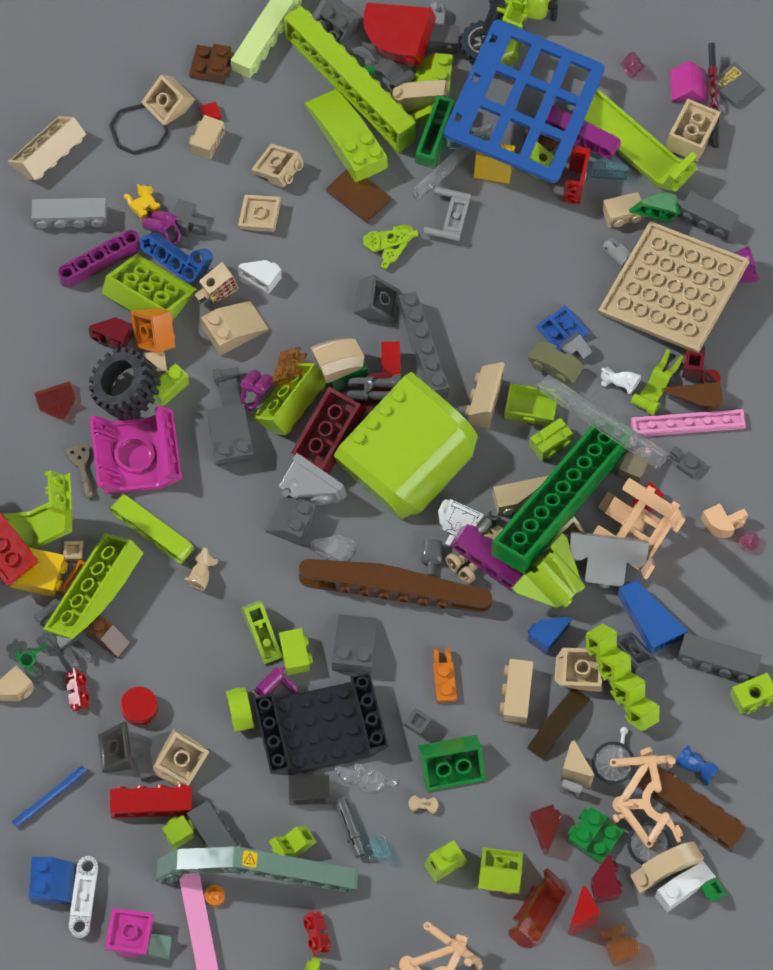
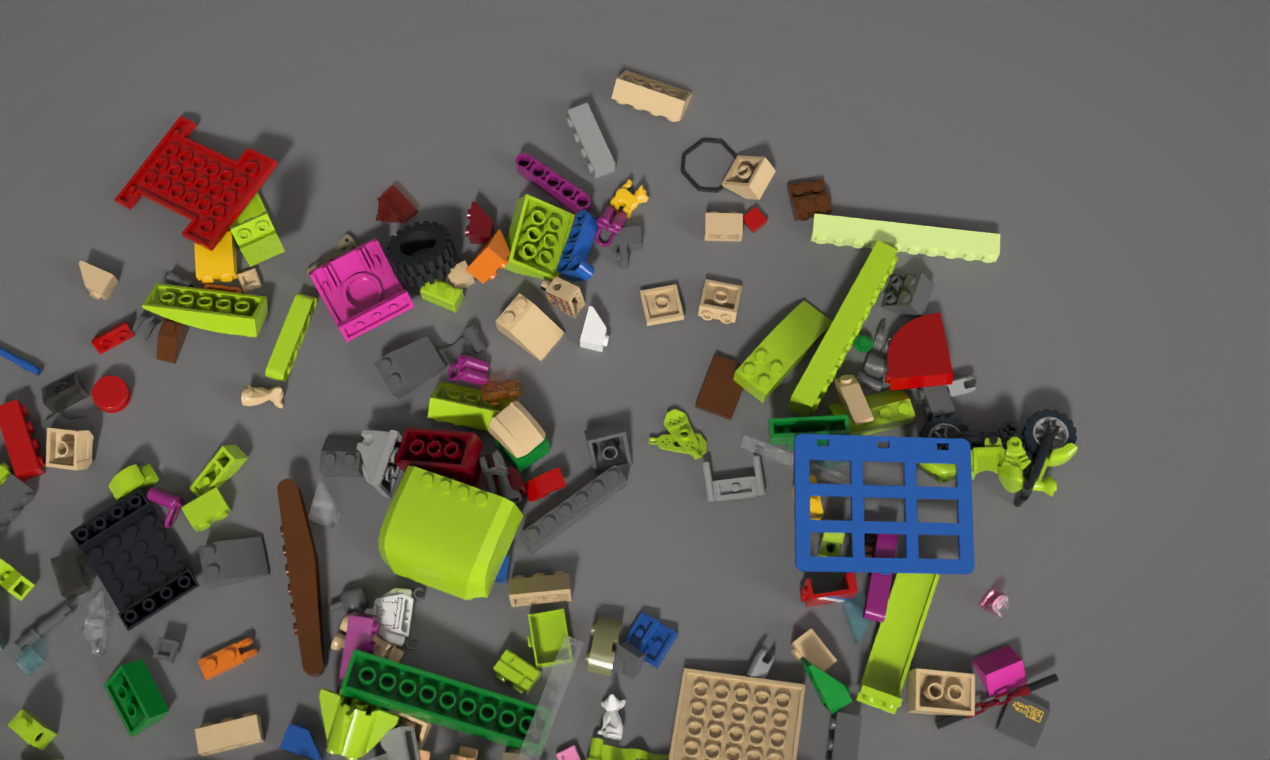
camera: 70 degrees right, 5 degrees up
dark grey plant [6,633,58,683] -> none
tan piece [408,795,439,814] -> none
tan slope [492,476,548,515] -> none

